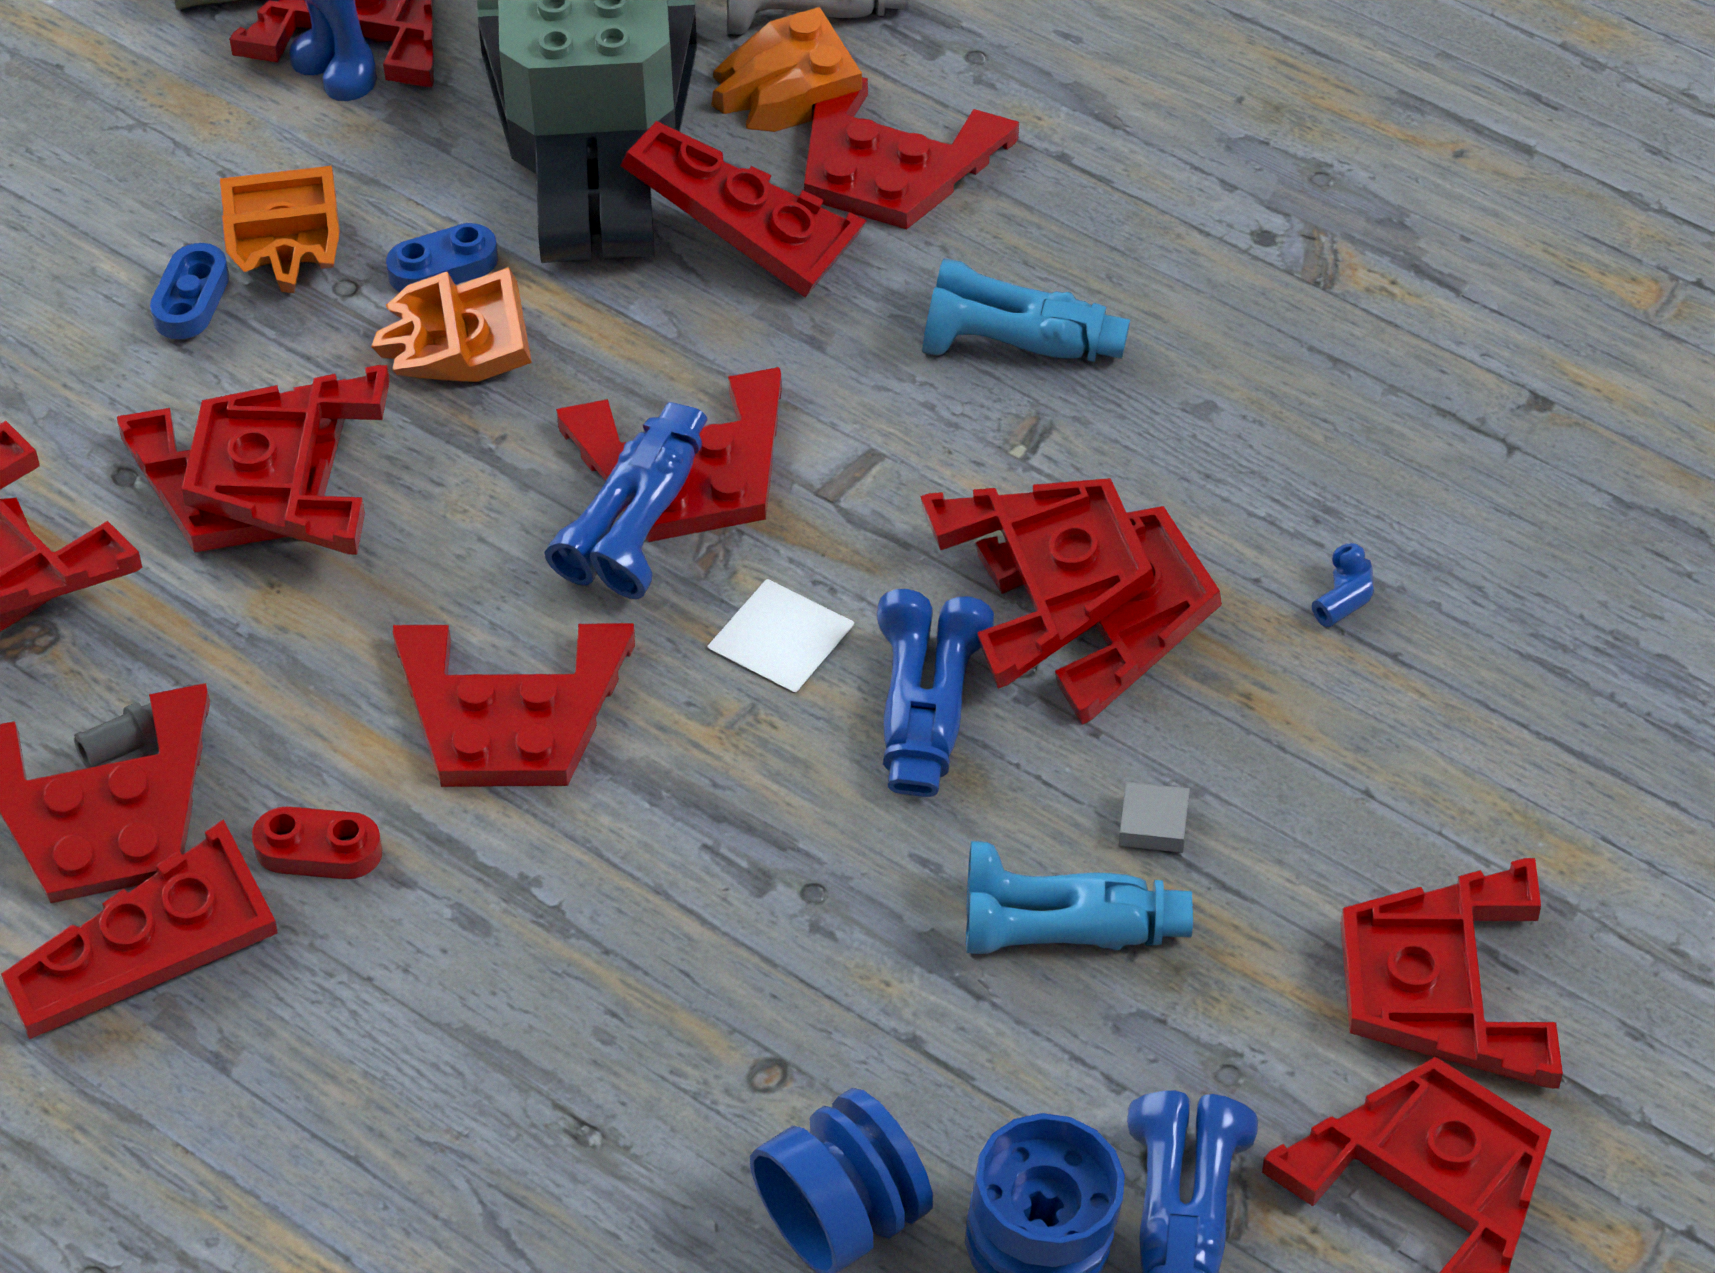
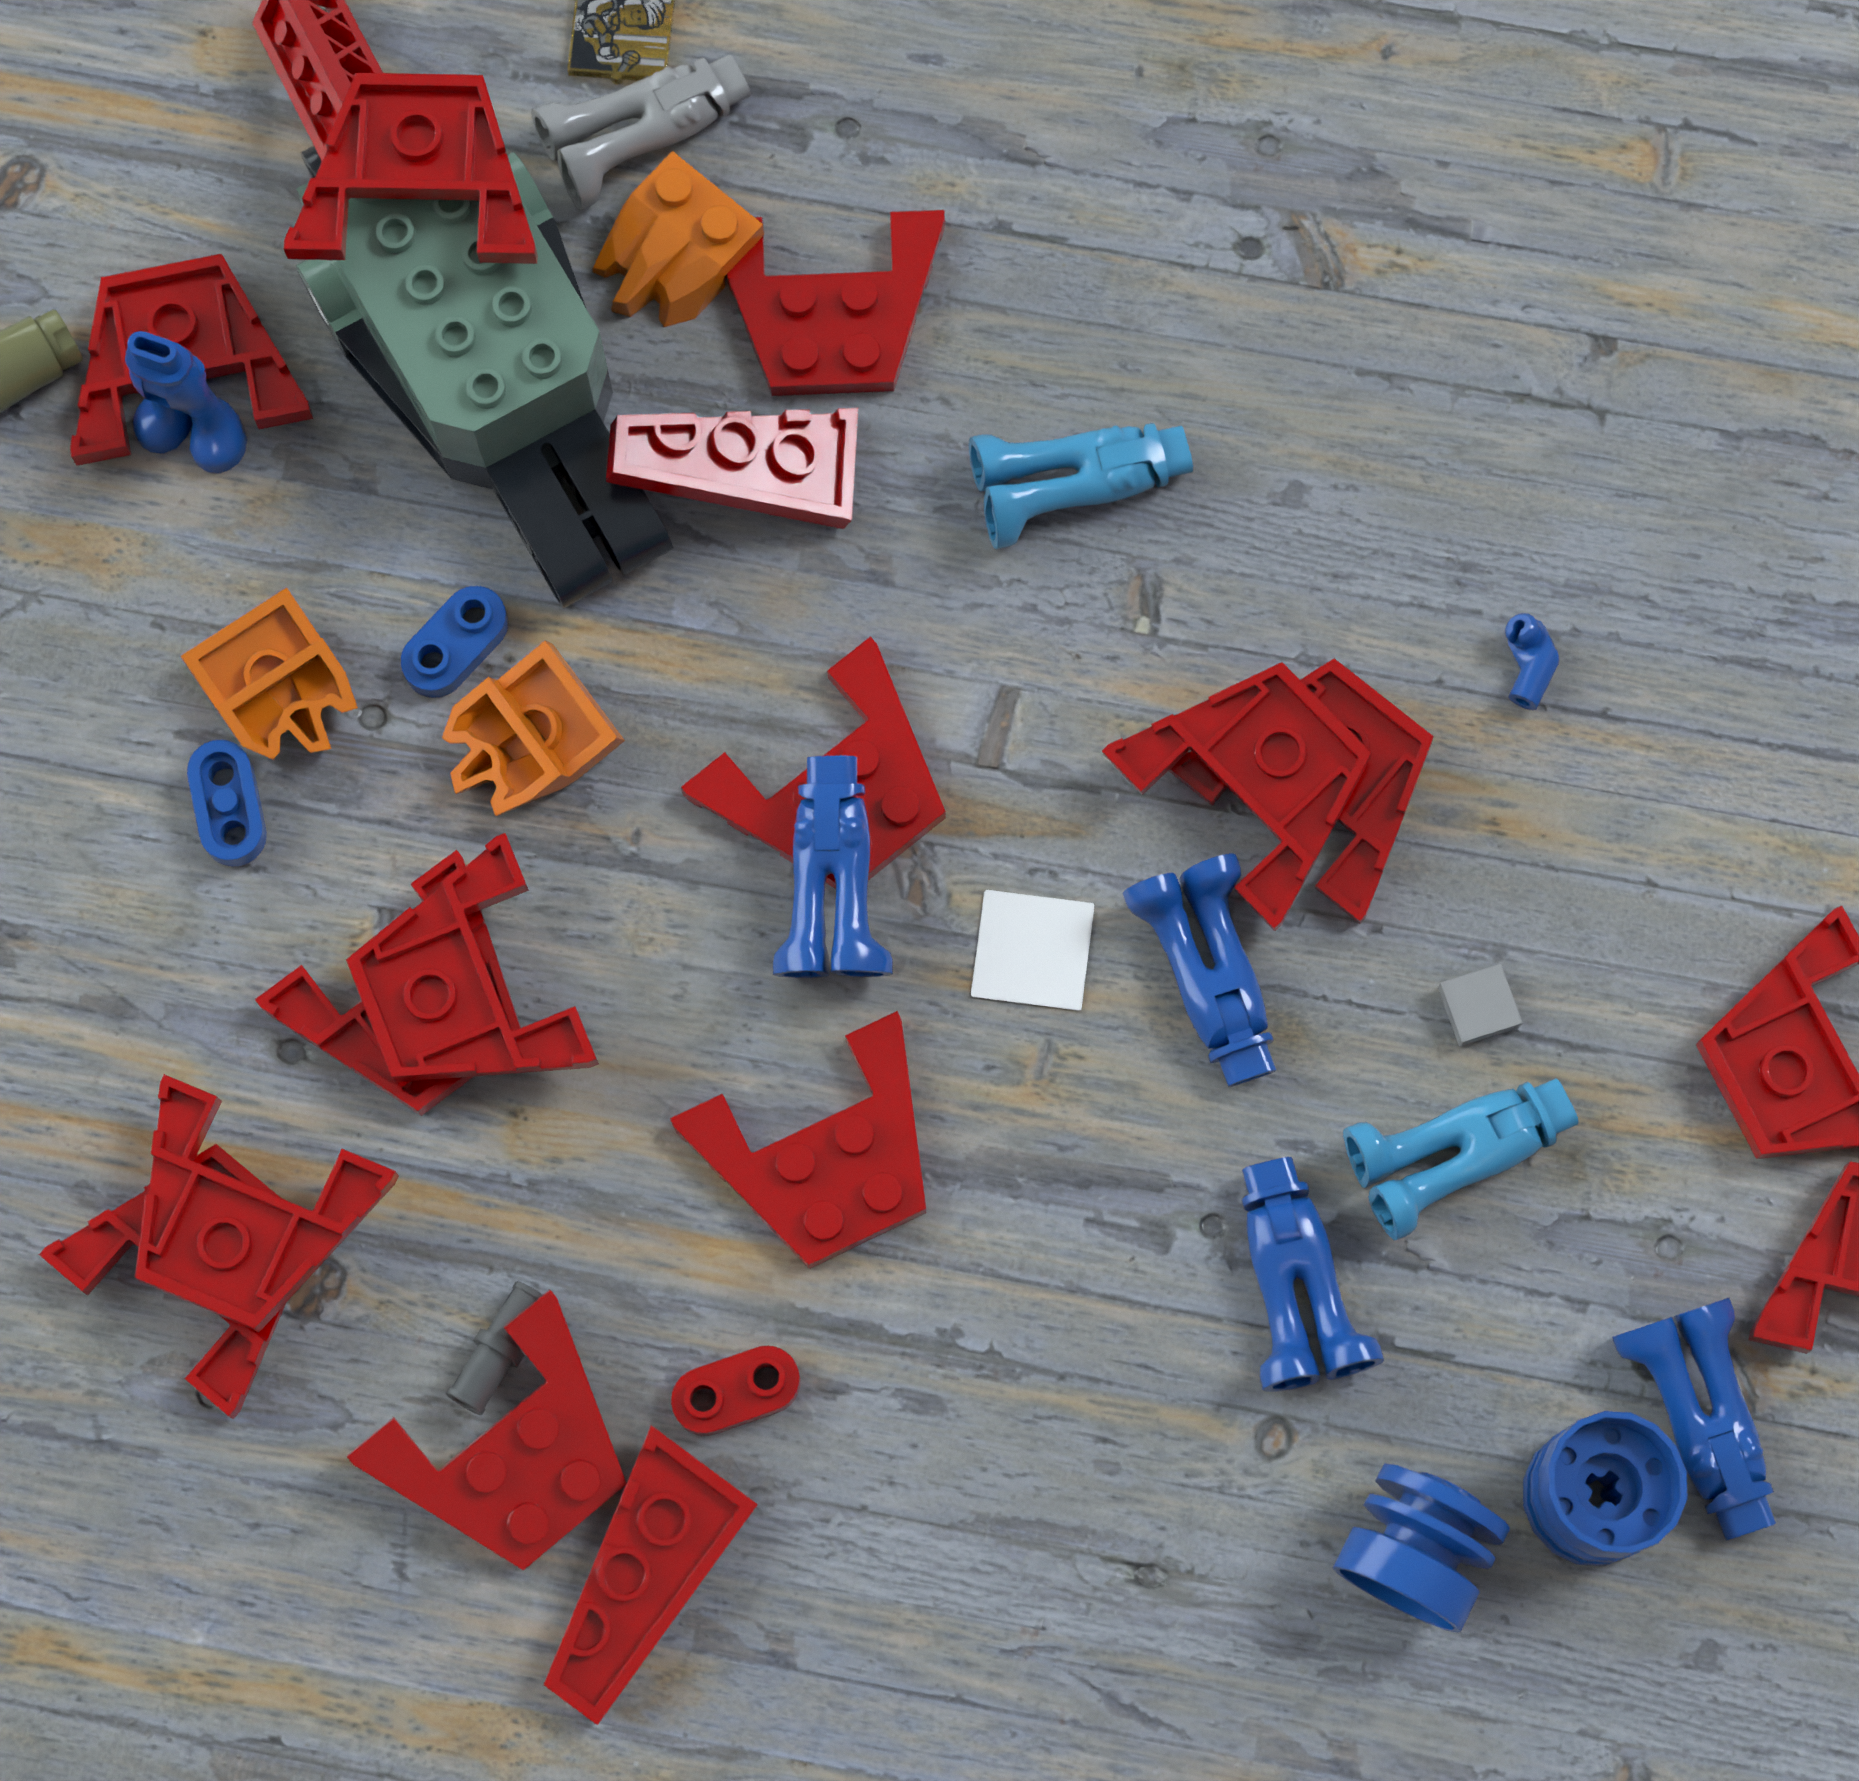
camera: 25 degrees left, 25 degrees up
none -> blue piece [1242,1157,1384,1392]

